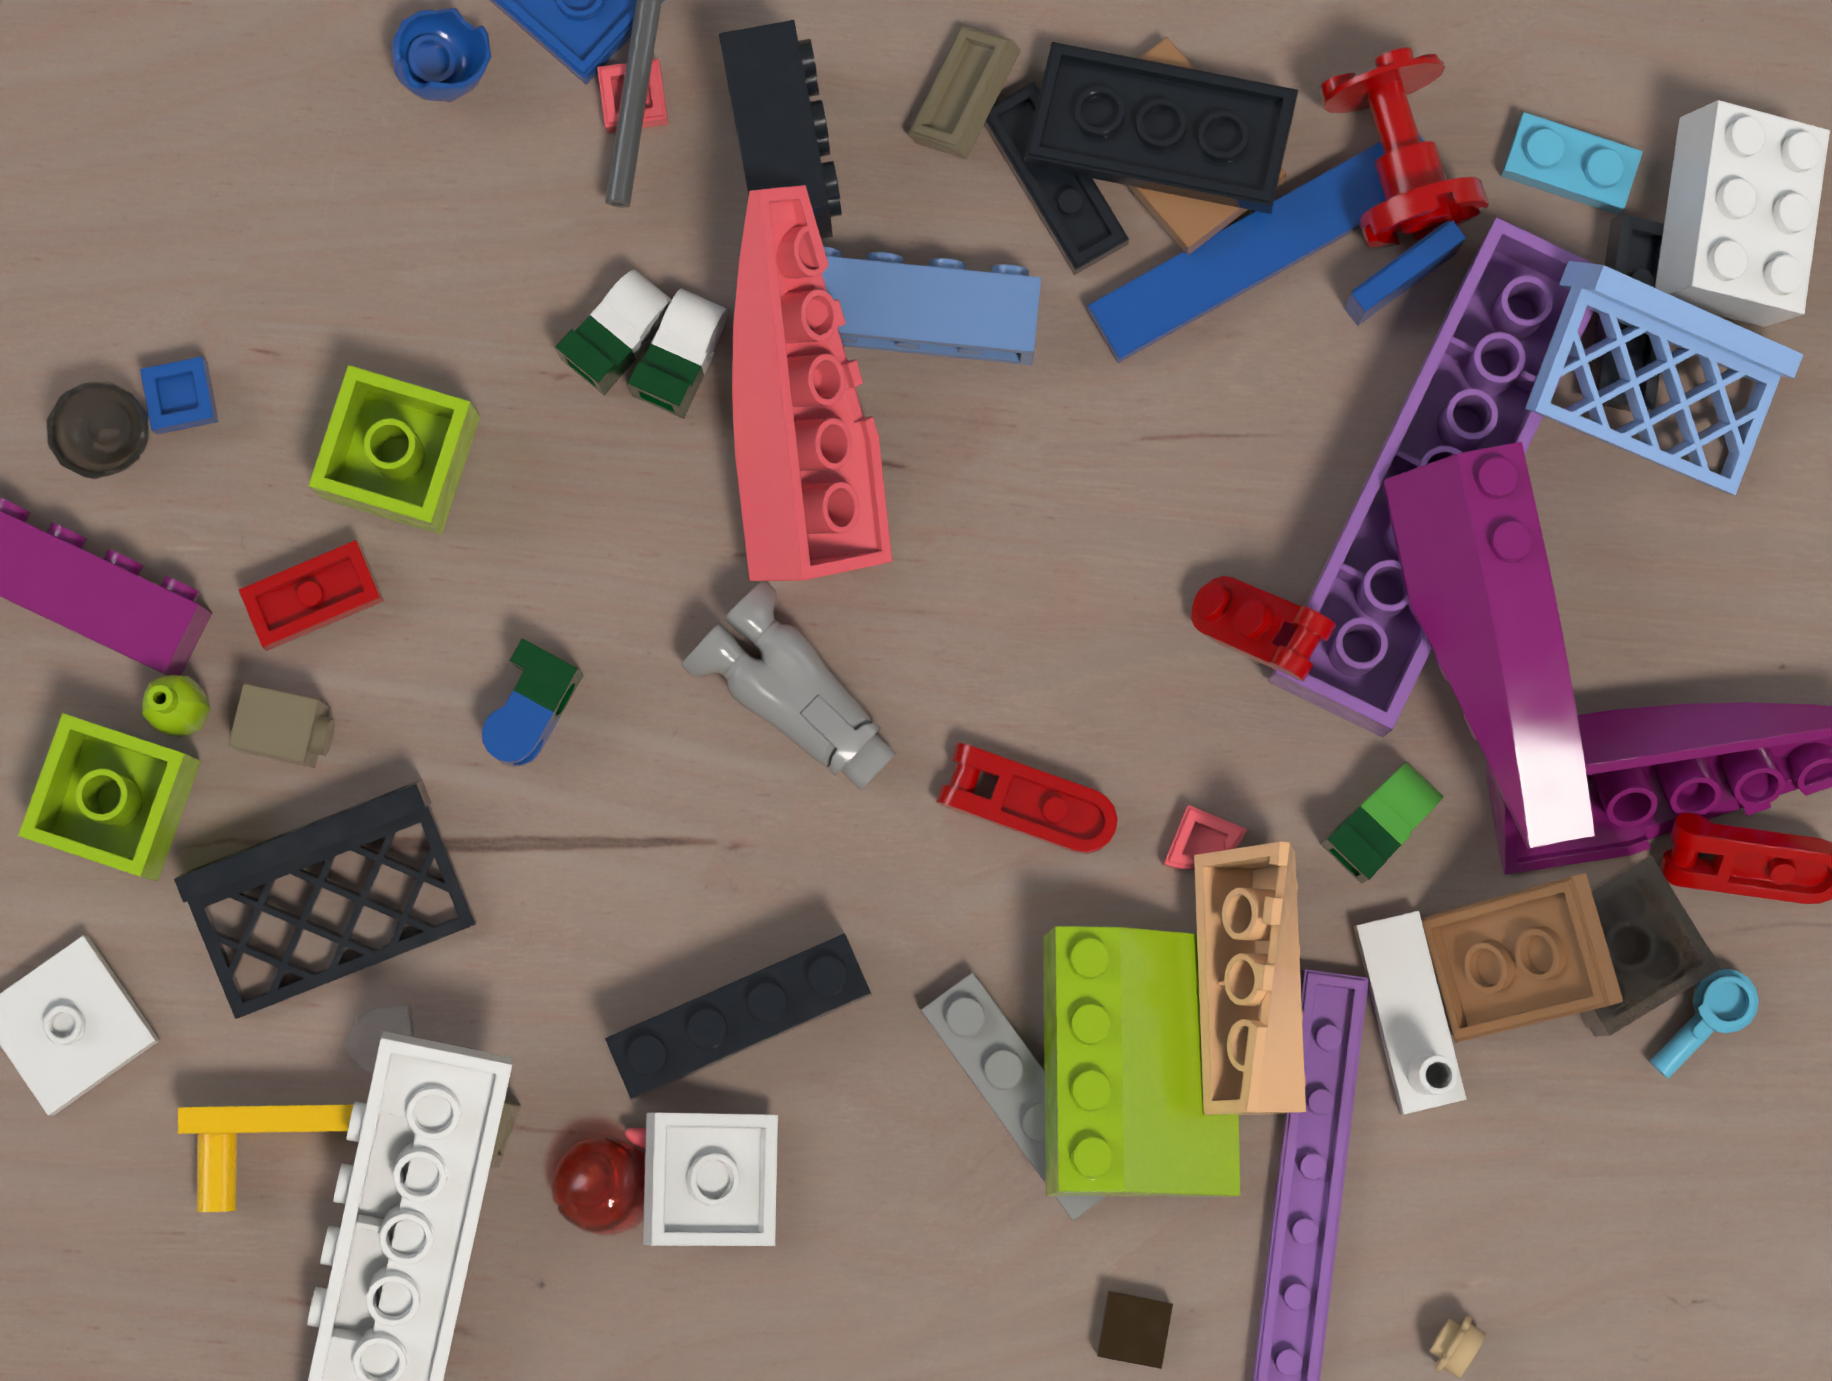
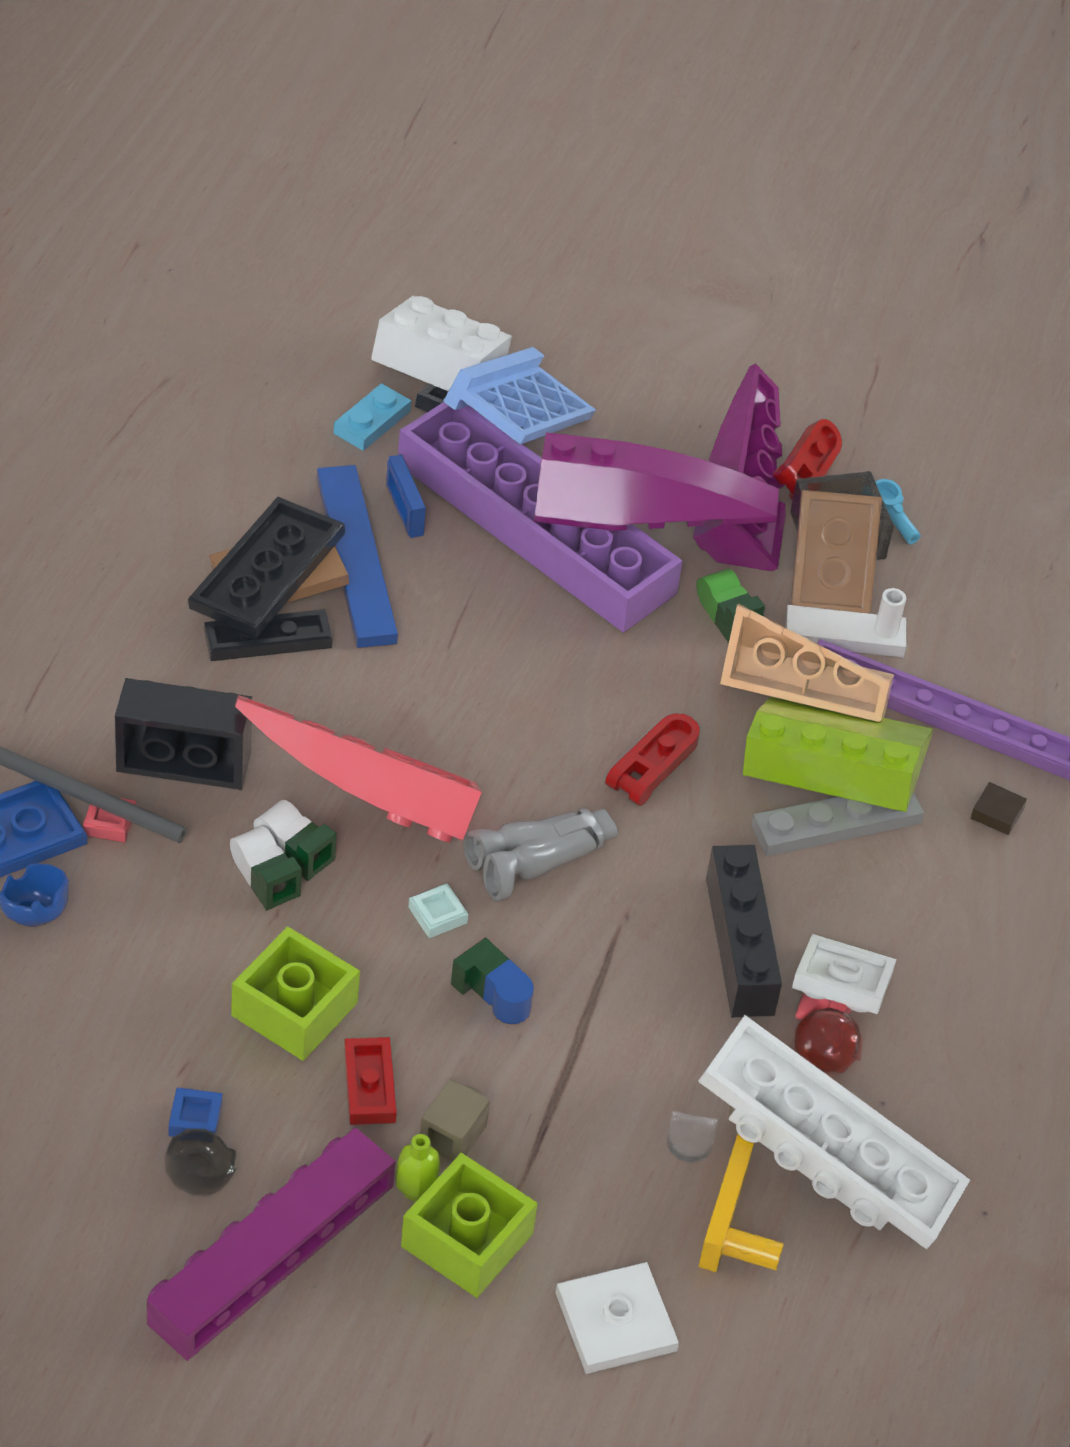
camera: 80 degrees left, 35 degrees down
black fence [174,779,477,1019] -> none
medium blue brick [822,246,1041,365] -> none
dark tan tile [908,25,1021,160] -> none
coral tile [1163,805,1247,870] -> none
red plate [1191,576,1336,682] -> none
red piece [1320,47,1489,248] -> none
tan plate [1429,1315,1486,1378] -> none
none -> light aqua tile [408,883,468,939]

